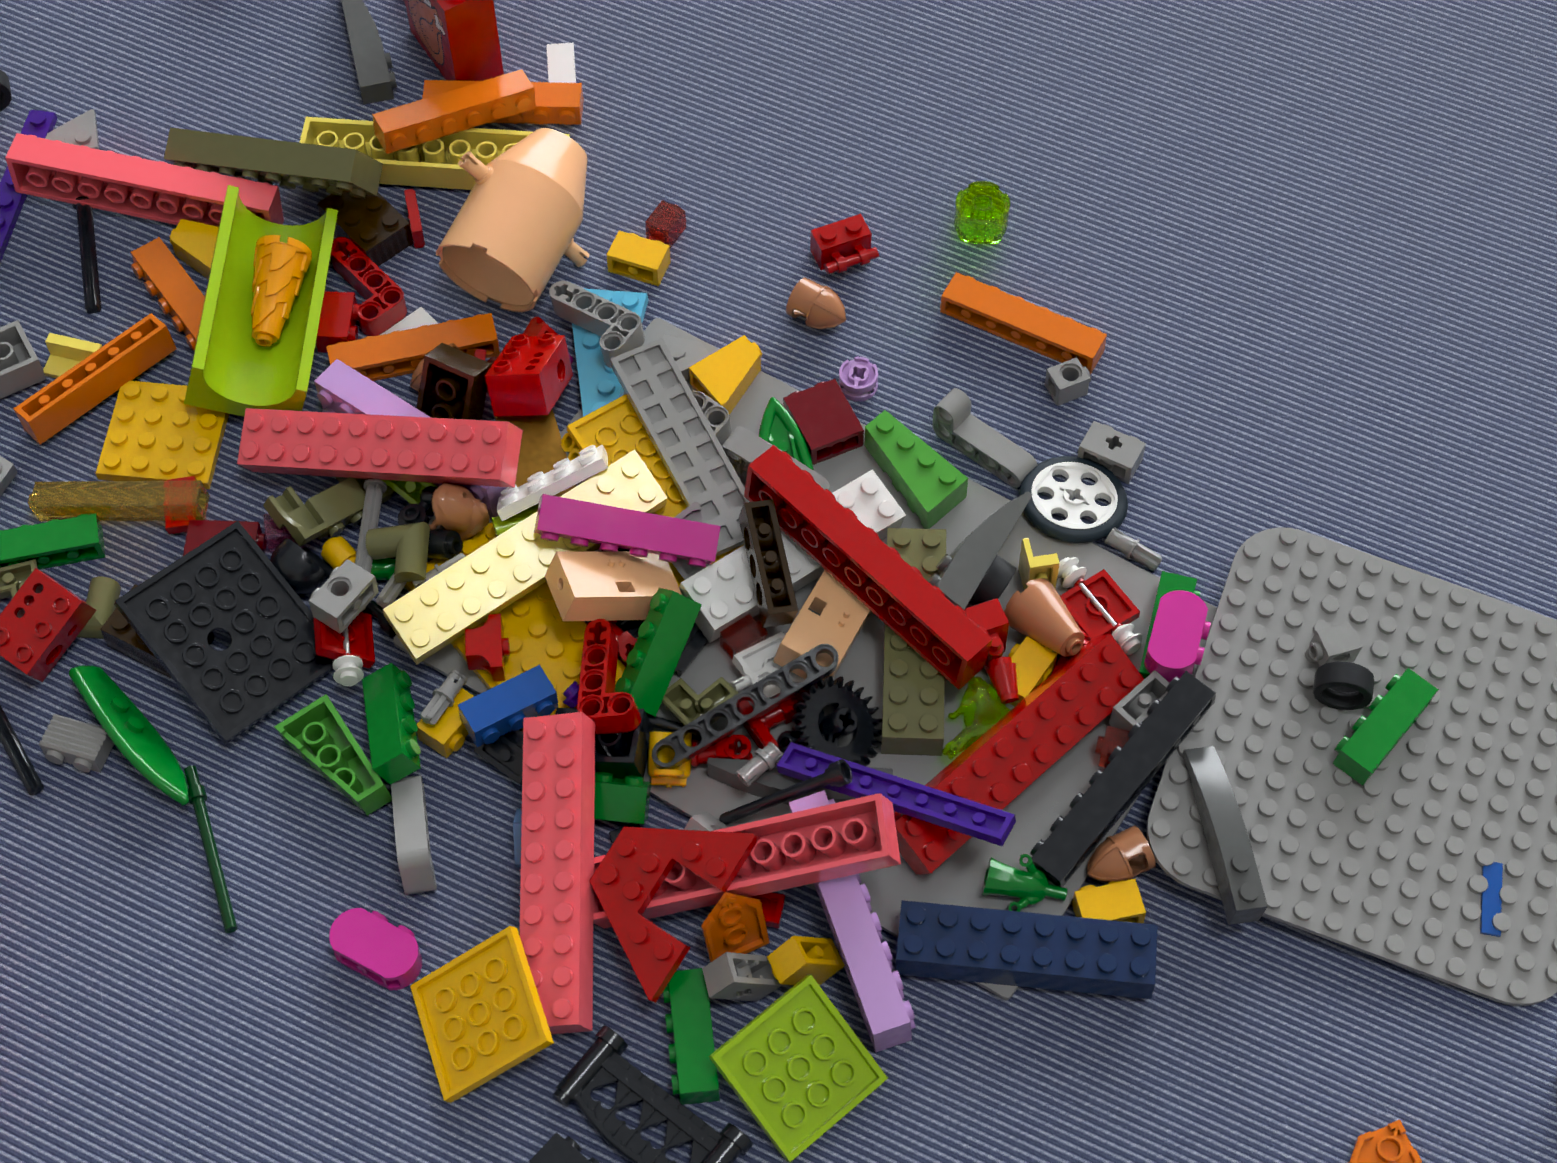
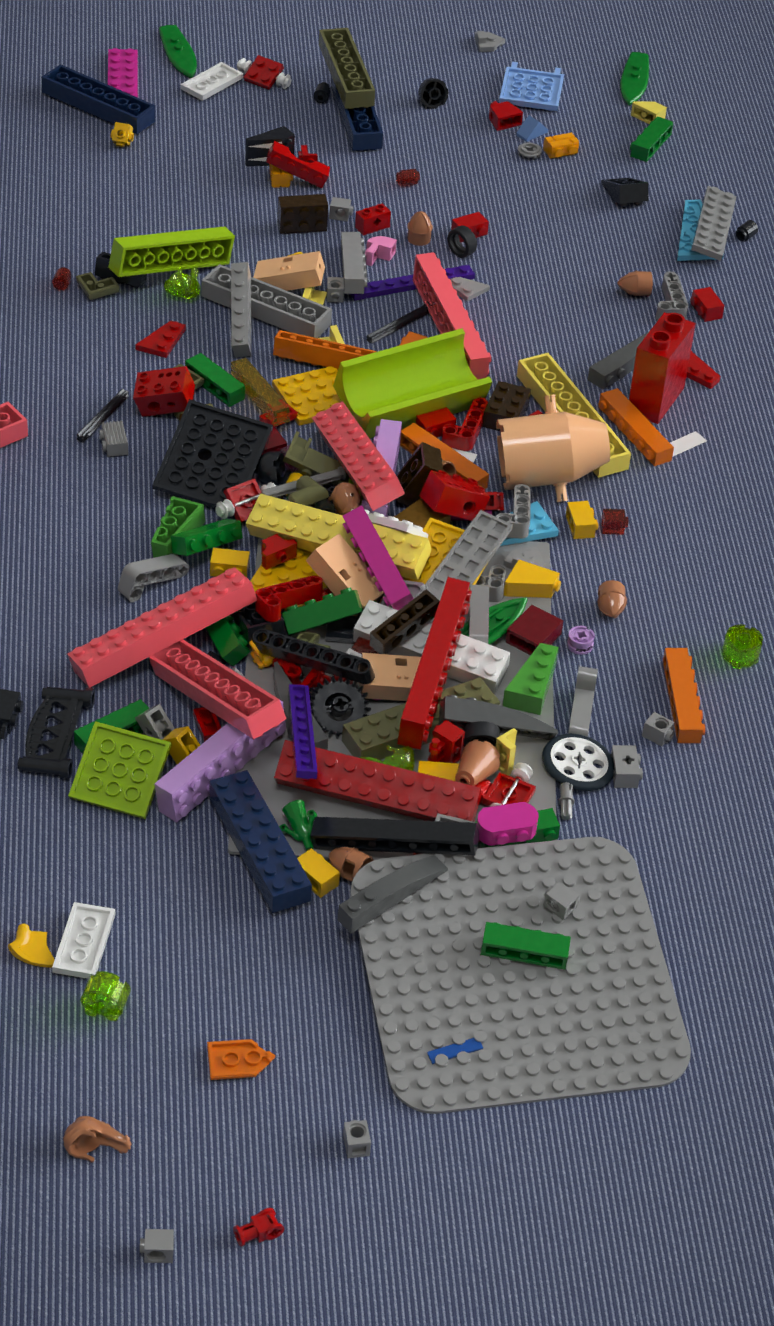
camera: 55 degrees right, 15 degrees down
green piece [69,665,189,805] -> none
olive brick [164,128,383,198] -> none
dark green bar [184,765,238,933] -> none
light orange cone [251,235,312,347] -> none
light grey brick [309,559,379,634] -> none
dark pink brick [329,908,422,990] -> none
orange brick [372,69,536,154] -> none
yellow plate [410,926,554,1103] -> none
light grey axle [420,670,467,725] -> none
blue brick [458,665,558,747] -> none
red wing [590,827,760,1003] -> none
orange tile [701,892,770,963] -> none
black piece [719,759,853,825] -> none
light grey pin [735,742,782,787] -> none
red brick [810,214,879,274] -> none
red cone [986,657,1019,704] -> none
black tyre [1313,661,1374,710] -> none

